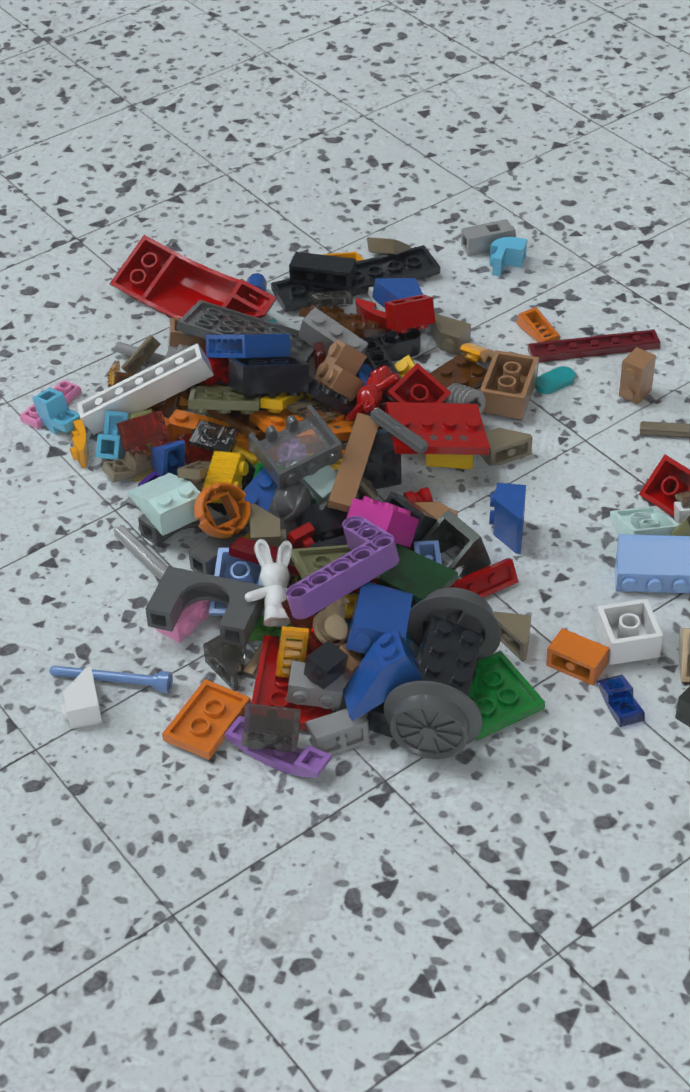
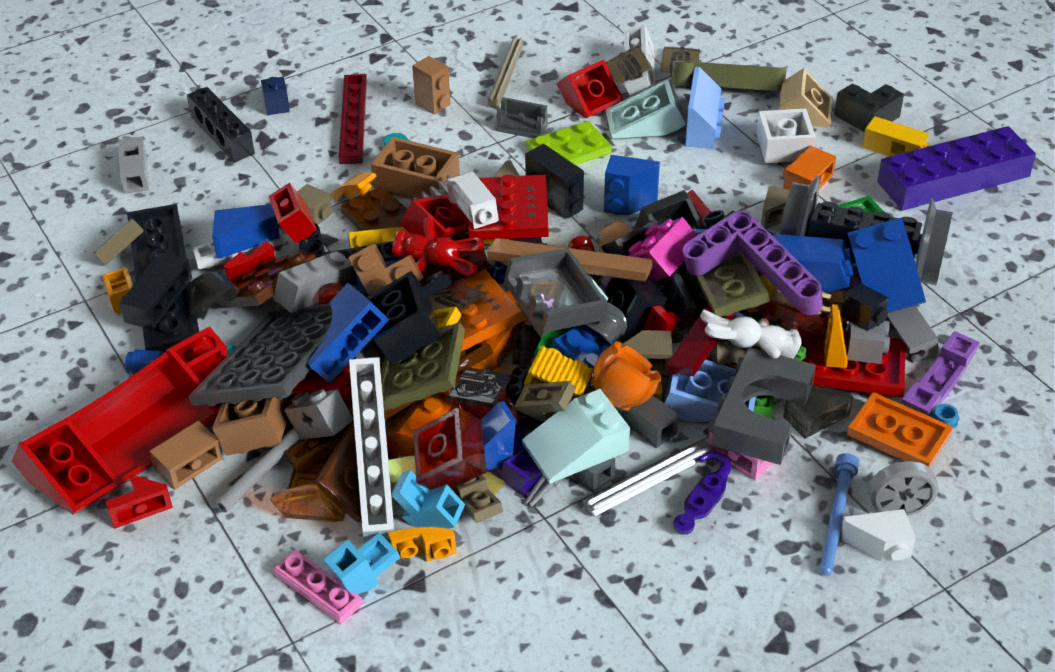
camera: 85 degrees left, 0 degrees up
dark tan slope [121,334,161,374] -> none
clear smoke brick [241,703,301,752] -> none
dark grey axle [370,408,429,454] -> none
medium azure brick [490,237,527,276] -> none
orange slope [516,307,561,342] -> none
clear blue slope [598,674,645,727] -> none
none -> red slope [105,475,173,529]
none -> medium nougat brick [149,421,223,490]
none -> black brick [186,87,255,163]
none -> dark blue slope [261,76,290,115]
none -> white window [446,172,499,229]
none -> dark grey hinge [496,97,548,138]
none -> black brick [525,143,584,220]
none -> lime plate [526,121,612,165]
none -> dark purple piece [673,451,731,535]
none -> black plate [703,210,726,229]
none -> yellow brick [862,116,930,157]
none -> light grey wheel [868,461,939,516]
none -> dark purple brick [877,126,1036,211]
none -> dark azure plate [930,404,959,429]

